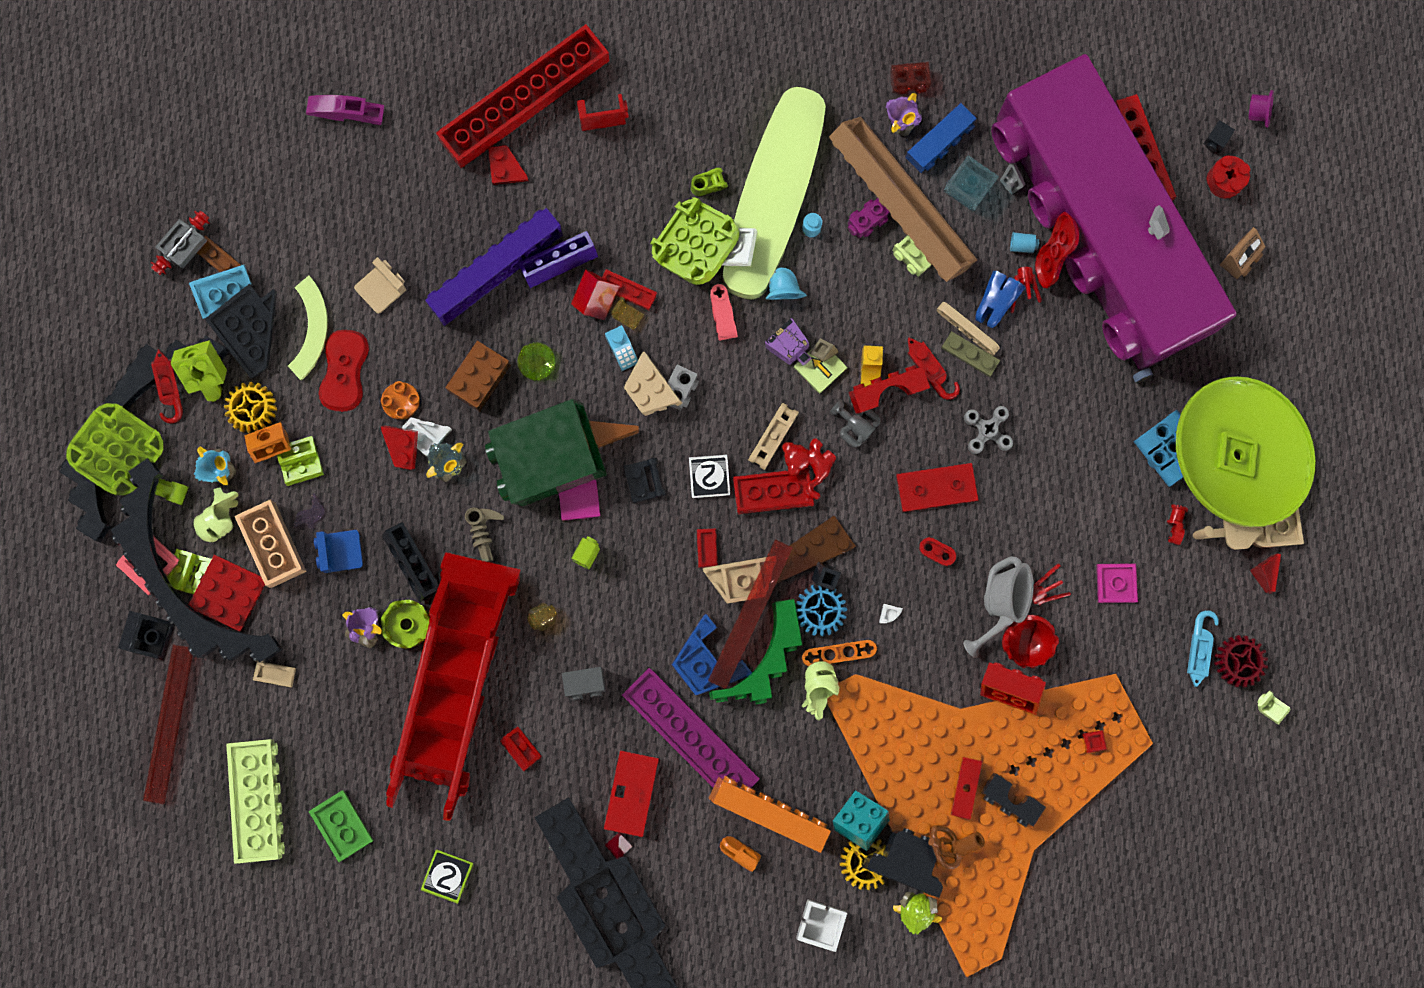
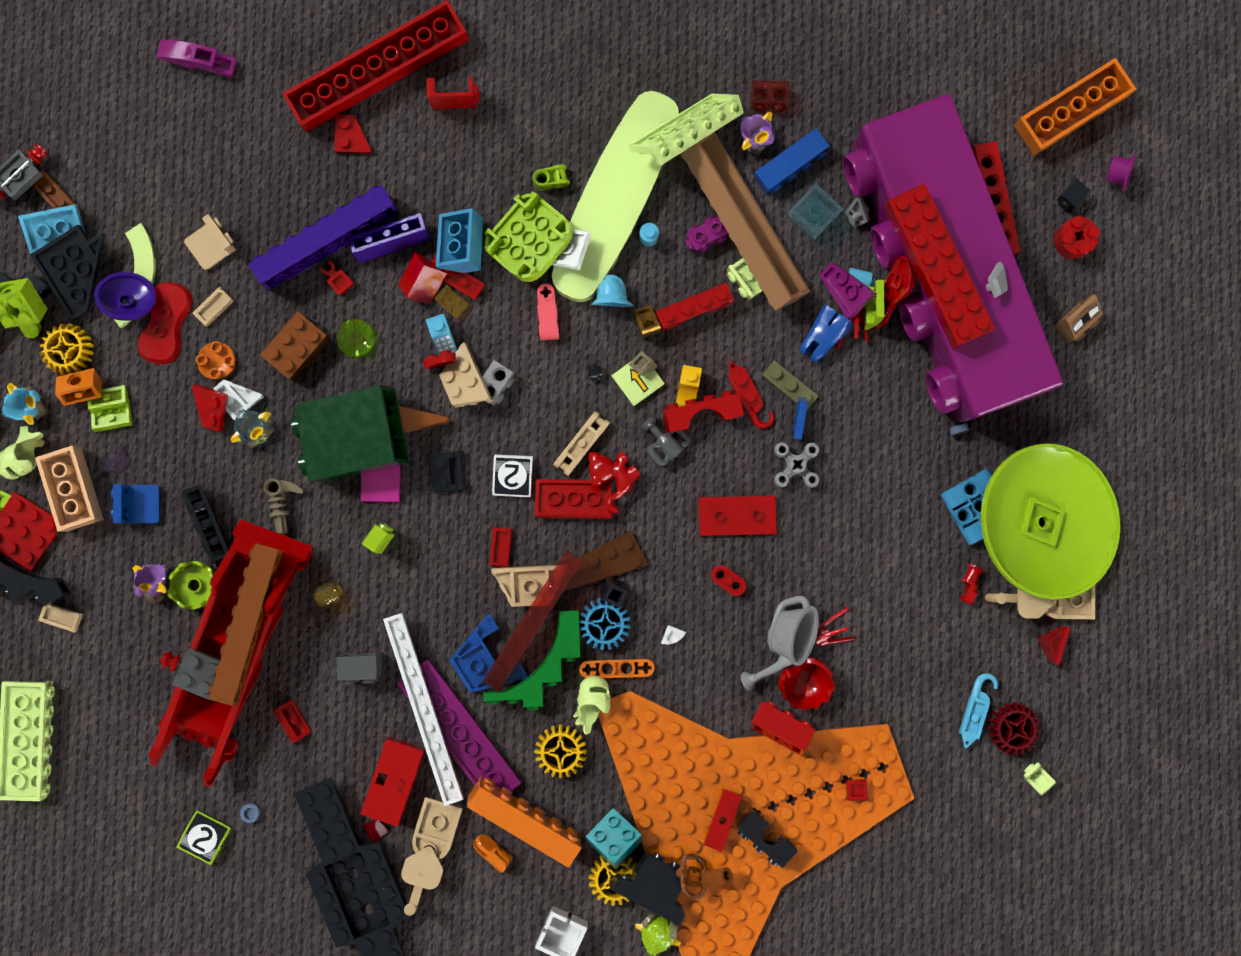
camera: 10 degrees right, 5 degrees up
bright green plate [309,790,374,862] -> none
medium lavender torso [765,318,811,366] -> none
tan beam [937,302,1000,356] -> none
dark pink tile [1097,564,1138,603] -> none
none -> dark purple dish [94,272,156,321]
none -> dark grey plate [160,647,220,700]
none -> tan tile [193,287,234,327]
none -> dark orange brick [208,544,283,706]
none -> sand blue tile [240,803,261,823]
none -> red plate [320,261,354,296]
none -> white plate [383,613,464,806]
none -> tan plate [401,797,463,916]
none -> red plate [423,350,457,369]
none -> dark azure slope [436,208,483,273]
none -> yellow gear [534,724,587,778]
none -> black plate [588,363,602,382]
none -> yellowish green bracket [629,94,744,165]
none -> pearl gold slope [633,305,661,339]
none -> red arch [655,282,734,332]
none -> blue tile [793,397,808,440]
none -> magenta wing [819,263,877,319]
none -> lime slope [864,280,884,330]
none -> red brick [884,183,995,350]
none -> orange brick [1014,58,1137,156]

